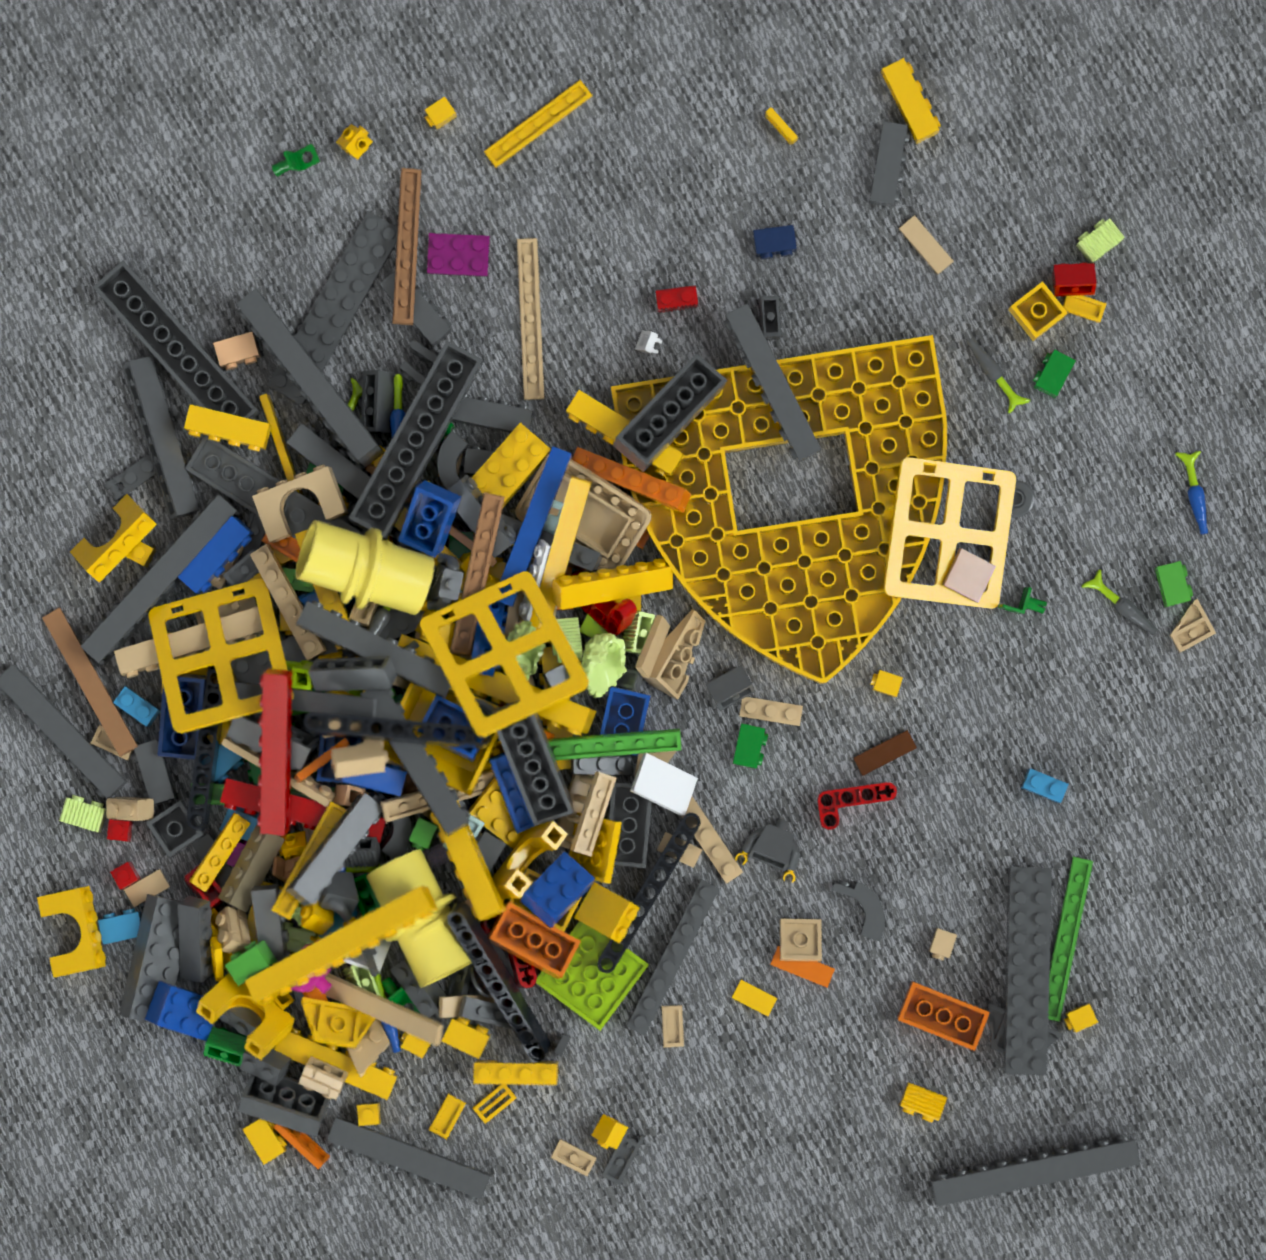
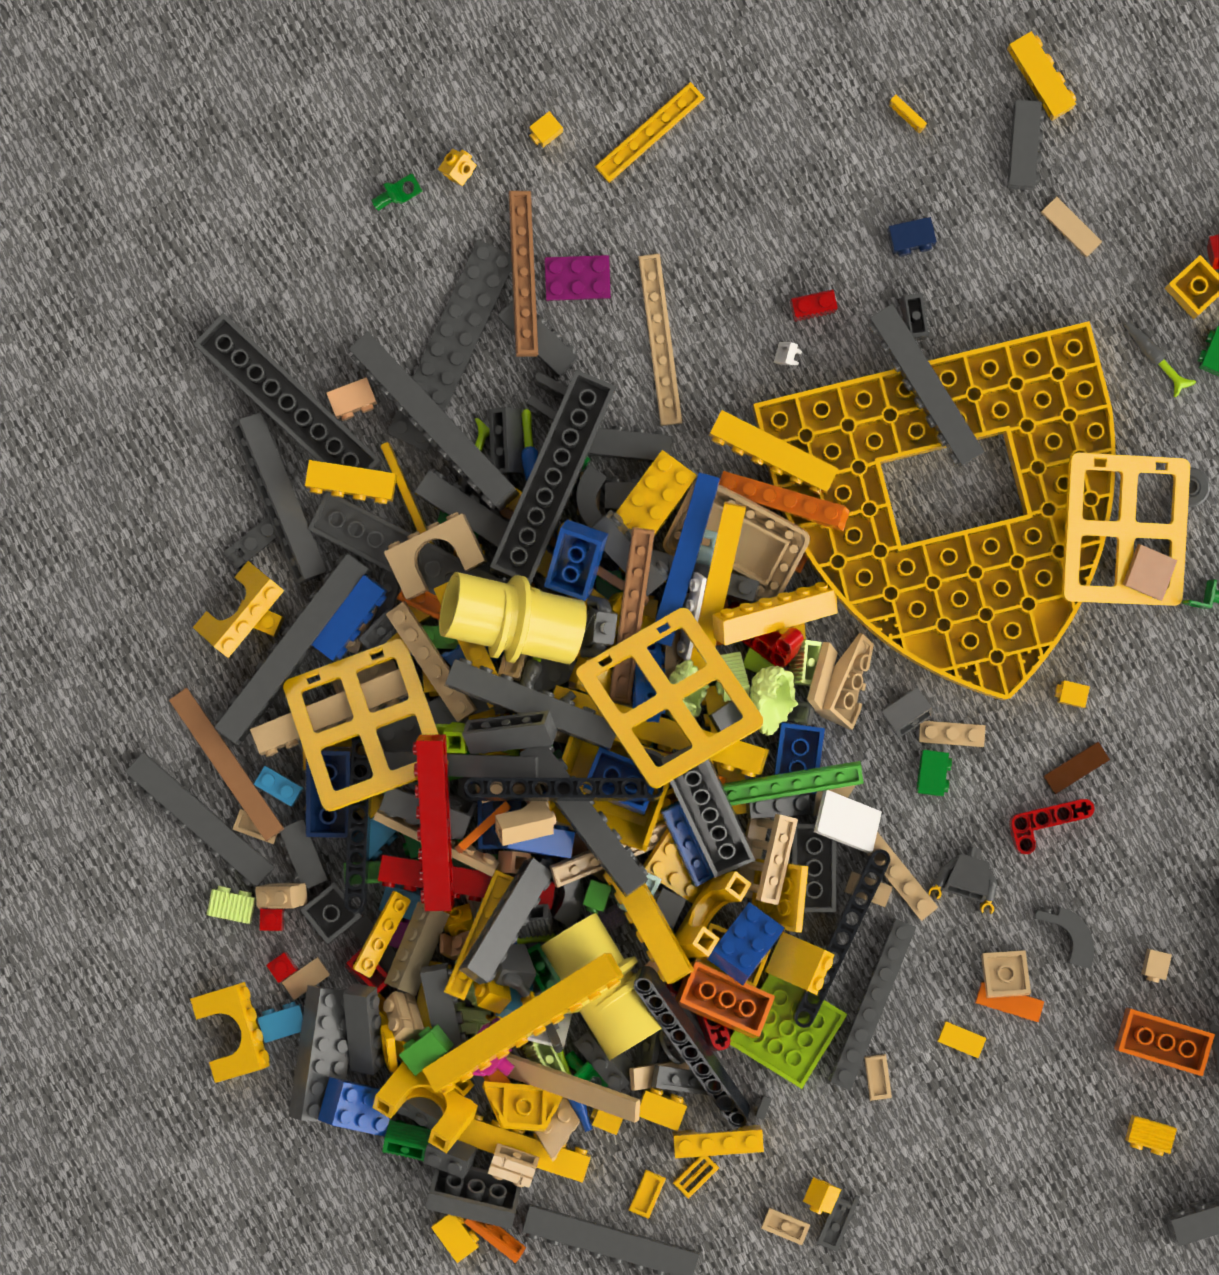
camera: 15 degrees left, 0 degrees up
yellow brick [357,1102,381,1126] -> none
dark grey brick [613,353,727,472] -> none

